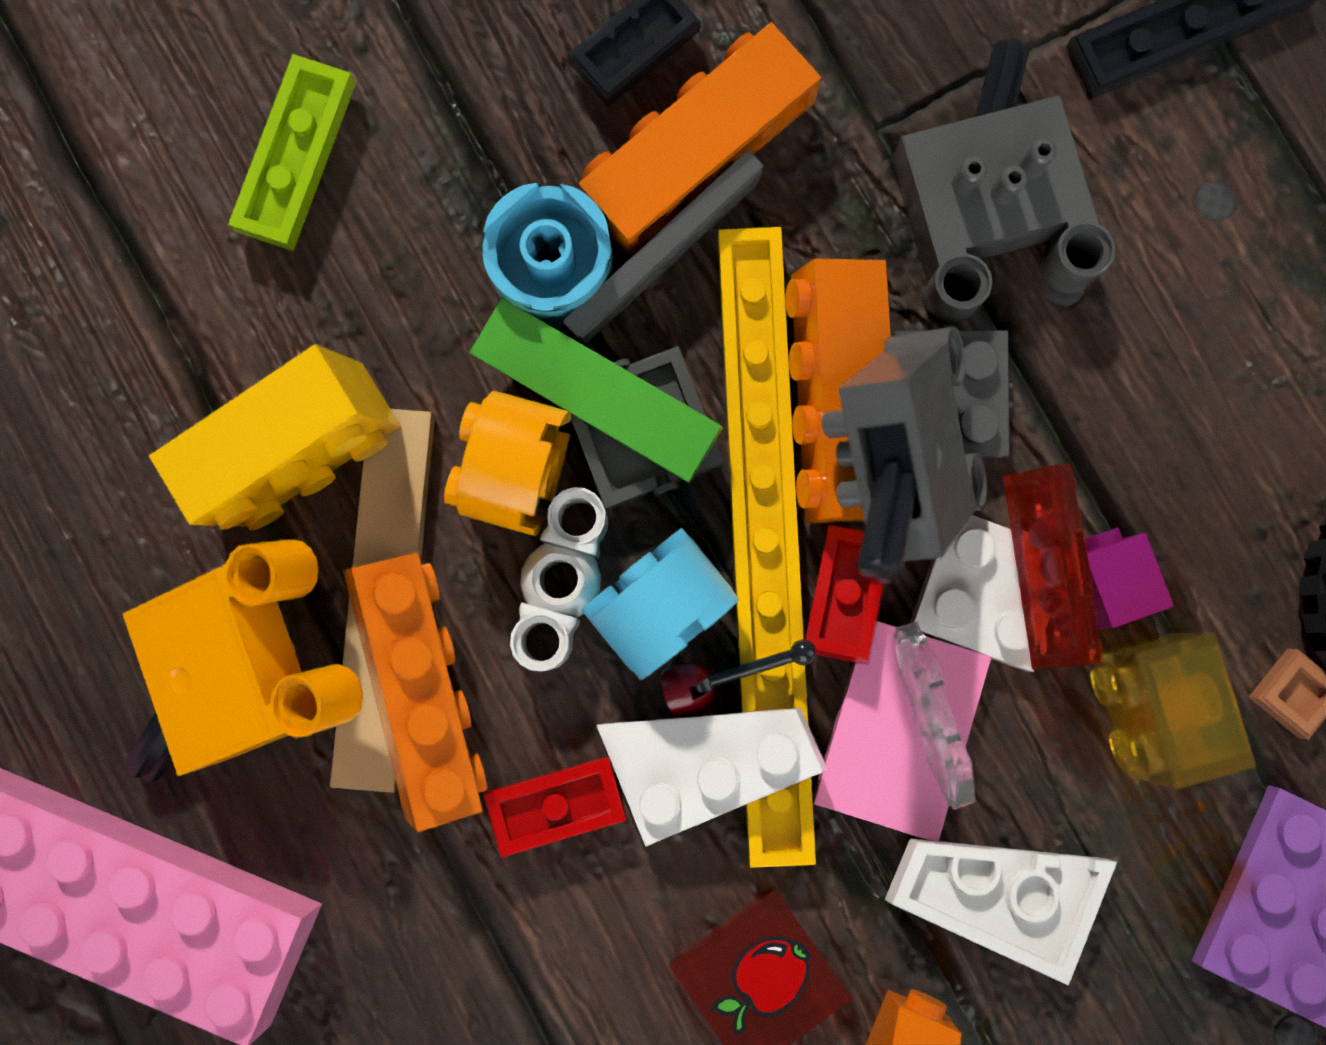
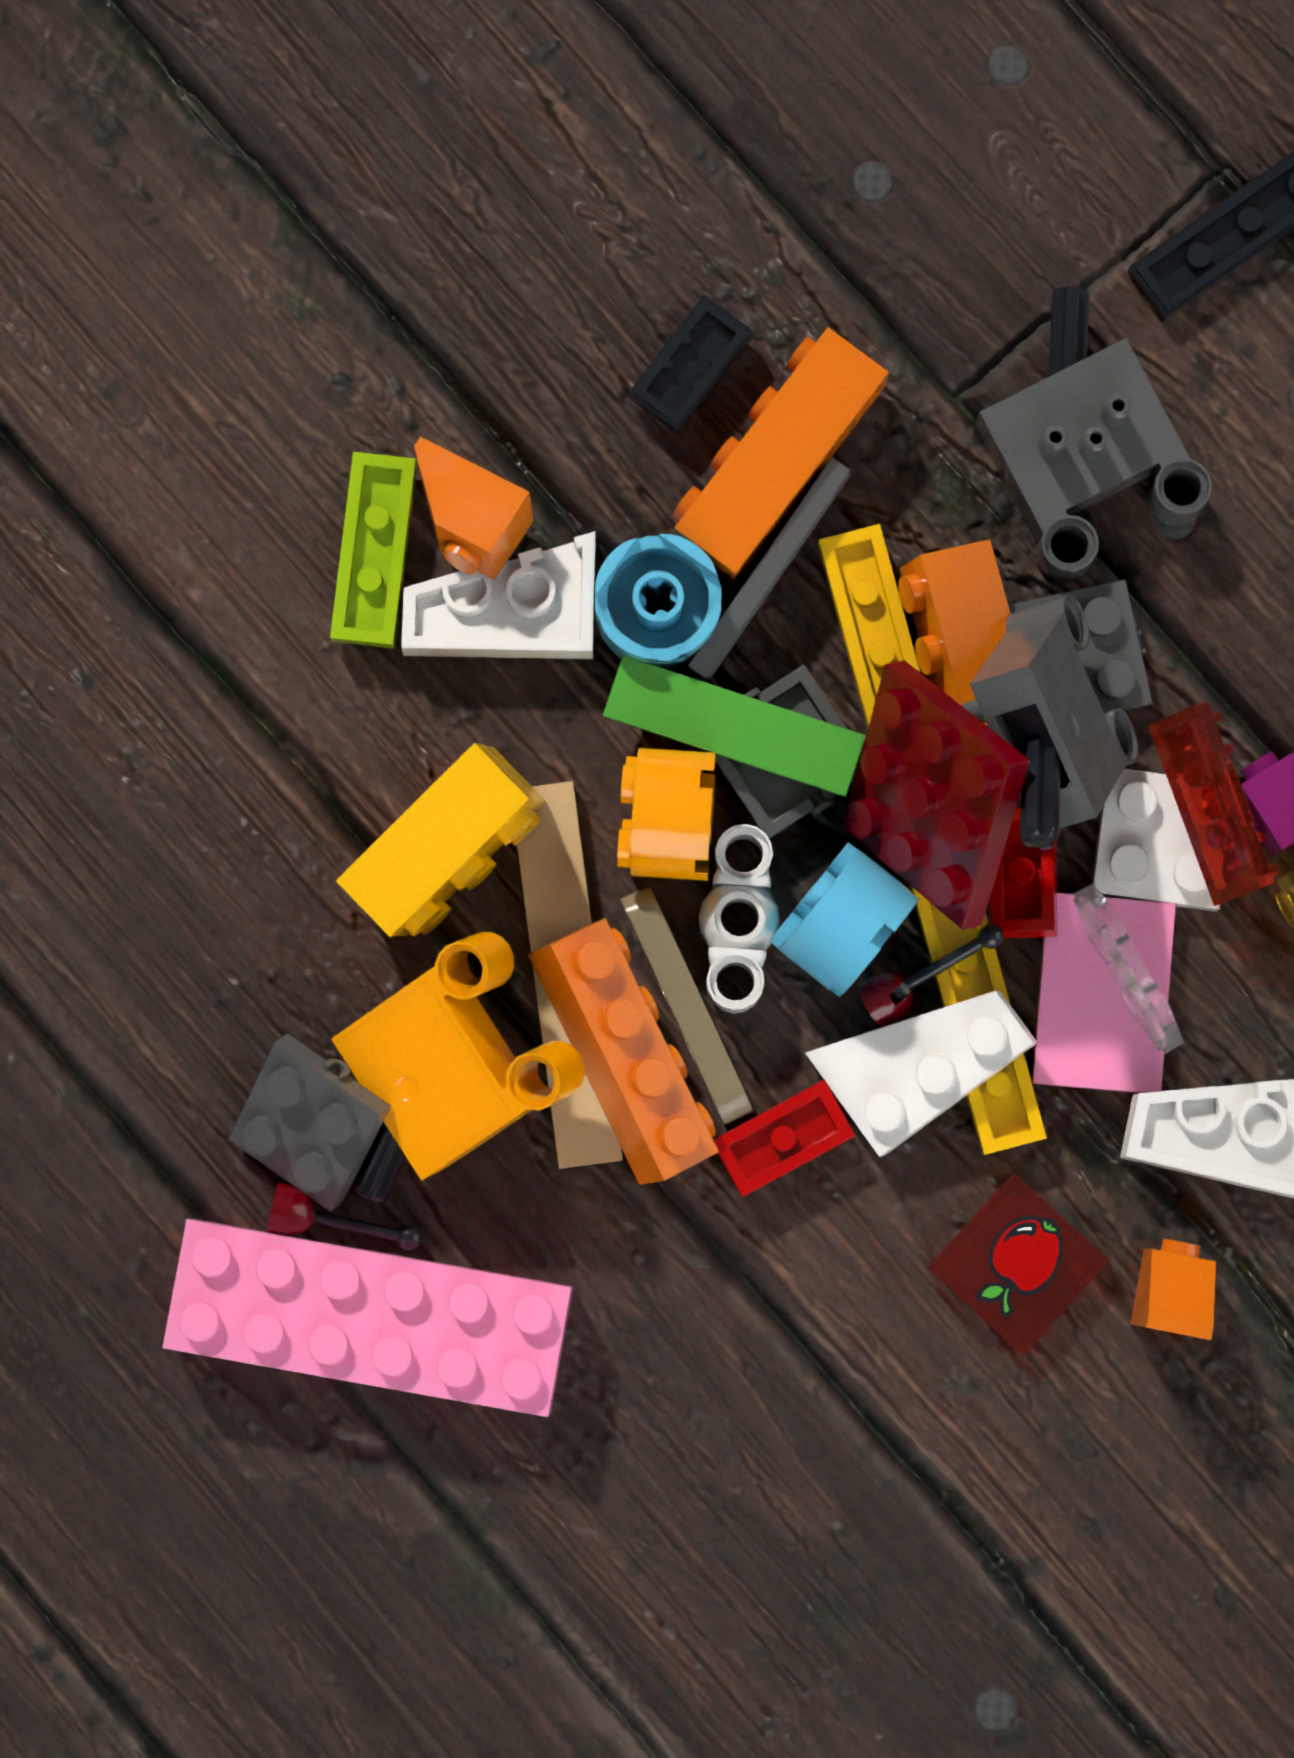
camera: 10 degrees left, 0 degrees up
none -> dark grey plate [229,1034,391,1212]
none -> hinge [266,1182,423,1250]
none -> white wing [401,531,596,659]
none -> orange slope [414,436,534,580]
none -> dark tan beam [620,886,753,1125]
none -> dark red plate [842,660,1030,930]

